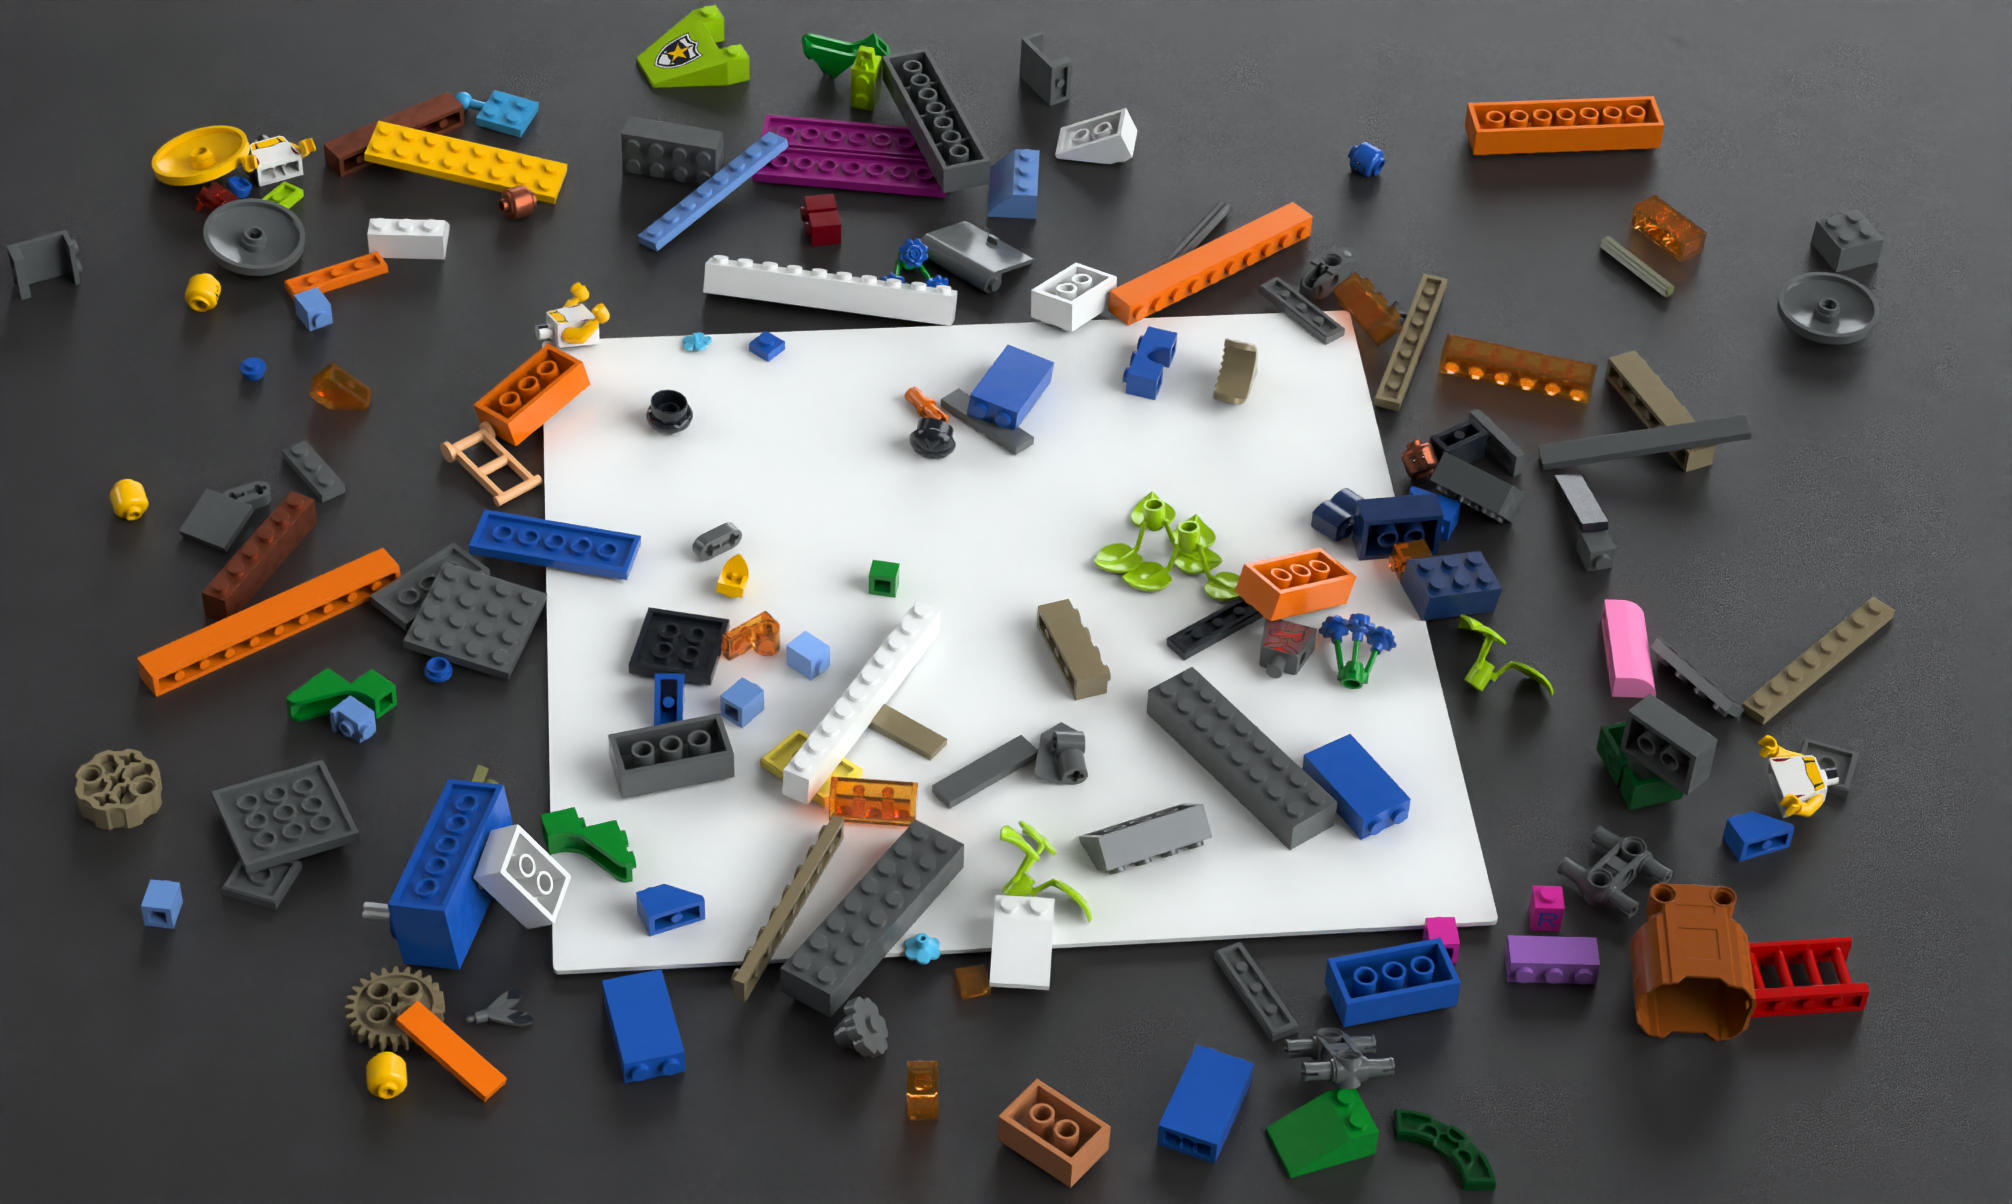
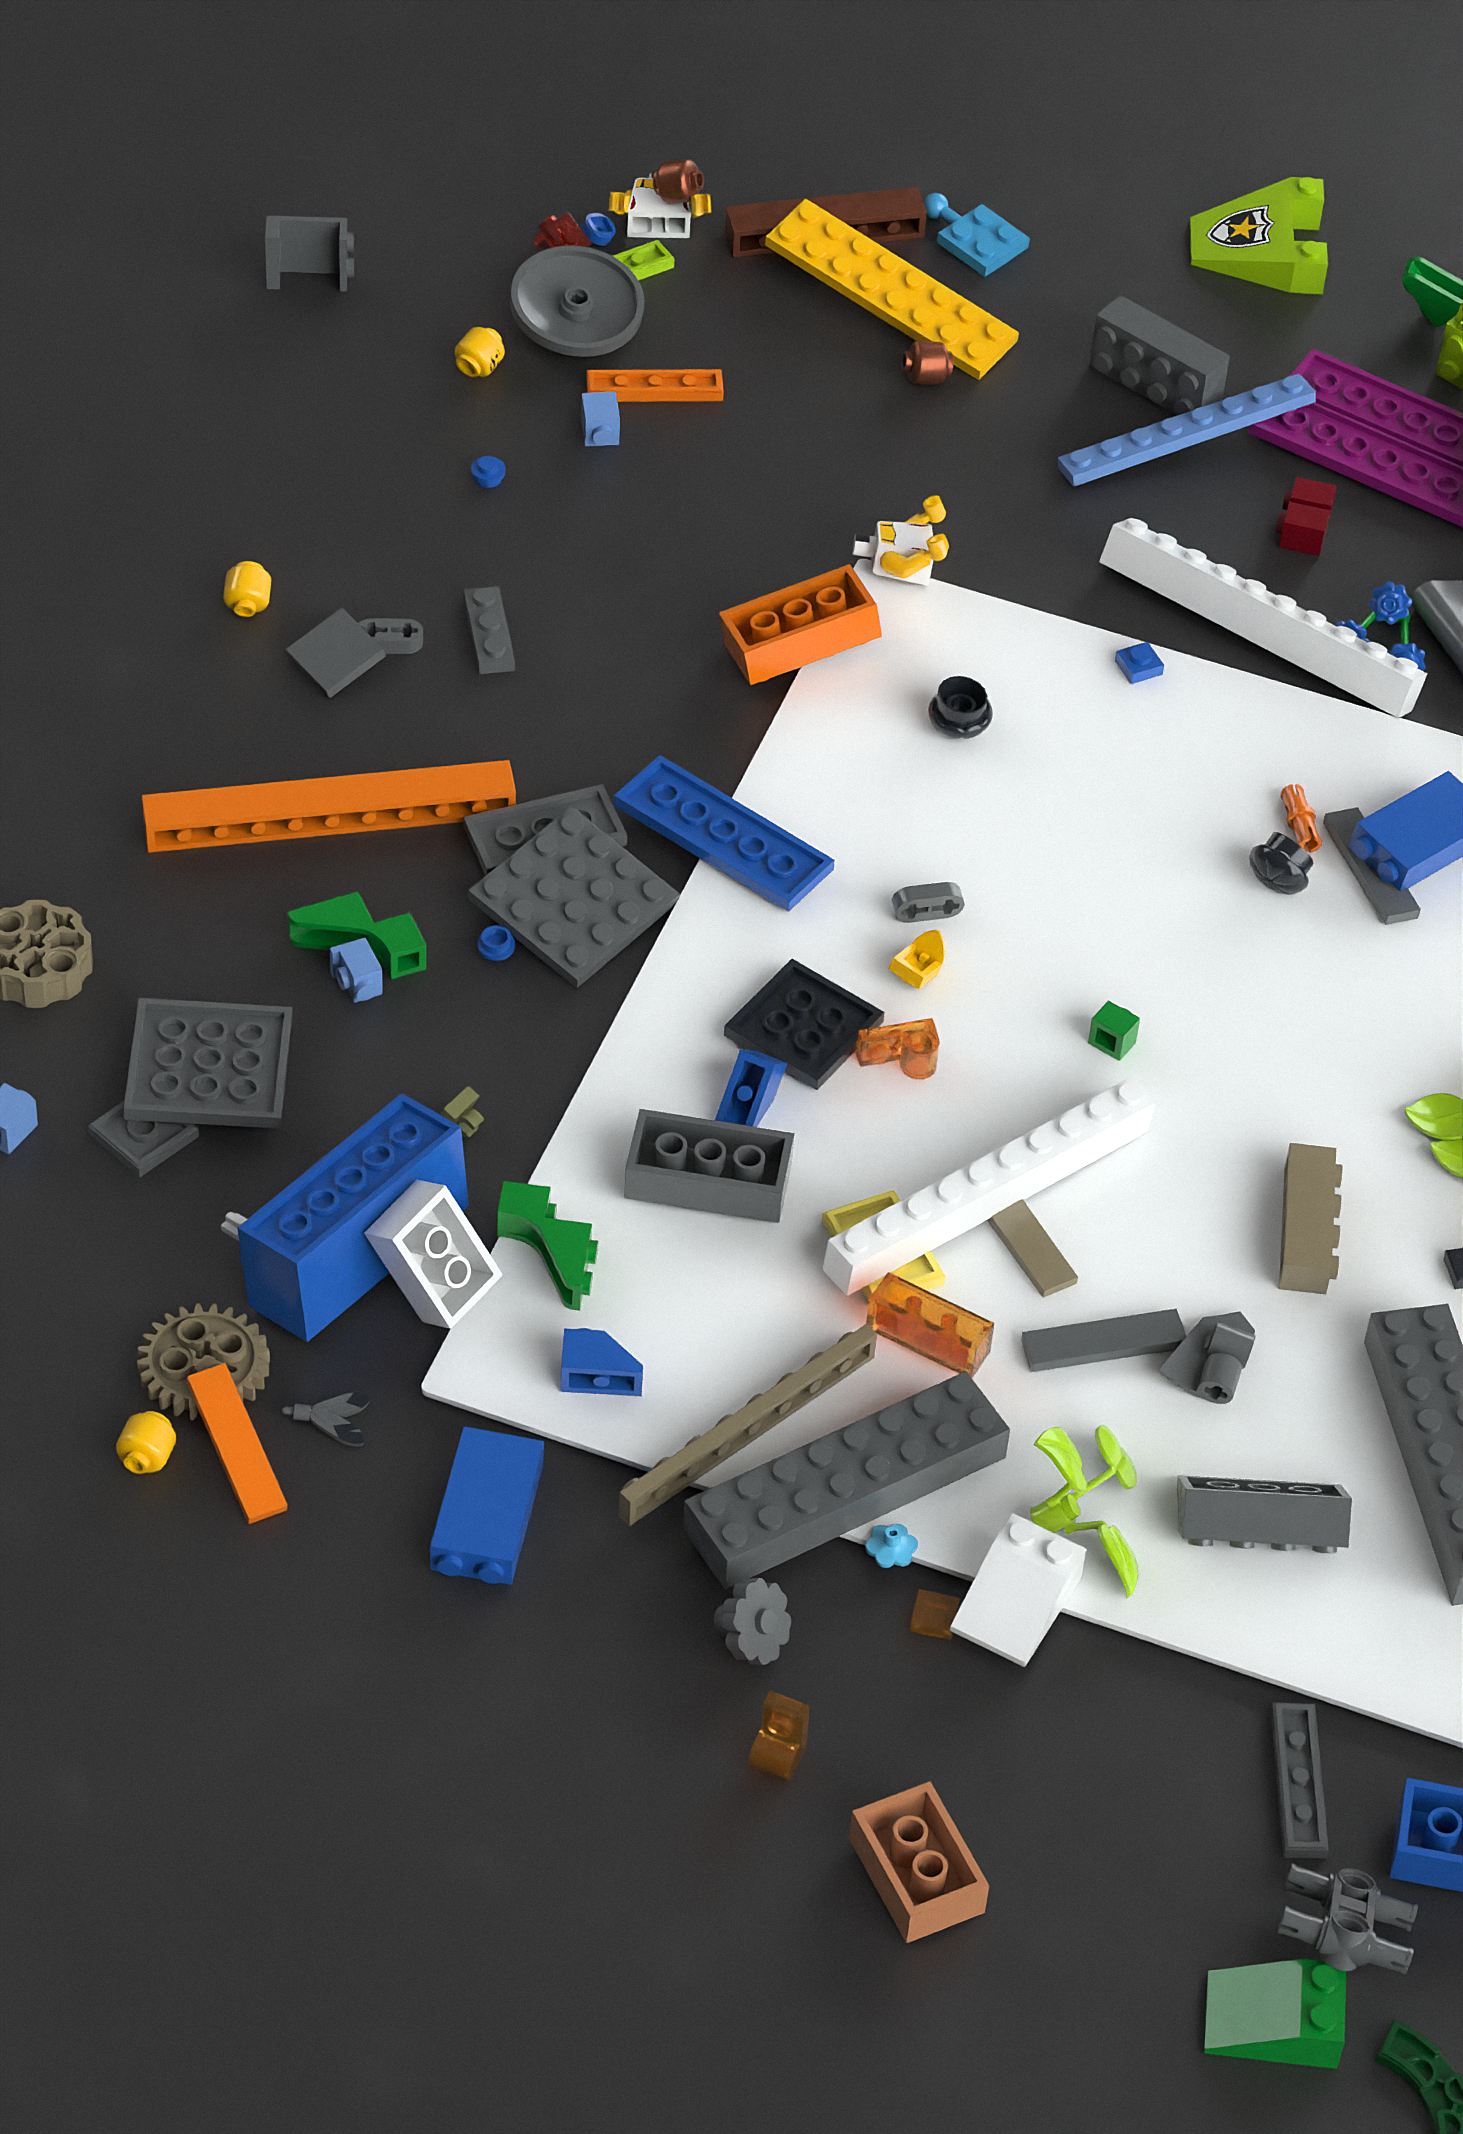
camera: 25 degrees right, 5 degrees up
yellow dish [152,125,250,186] -> none
copper brick [201,491,317,621] -> none
clear orange slope [309,362,373,410] -> none
white slope [367,218,450,259] -> none
light nougat piece [440,421,543,507] -> none
medium azure plant [683,332,712,351] -> none
medium blue brick [720,677,764,728] -> none
light blue brick [786,631,830,680] -> none
blue brick [1157,1044,1254,1164] -> none
none -> copper head [653,159,704,204]

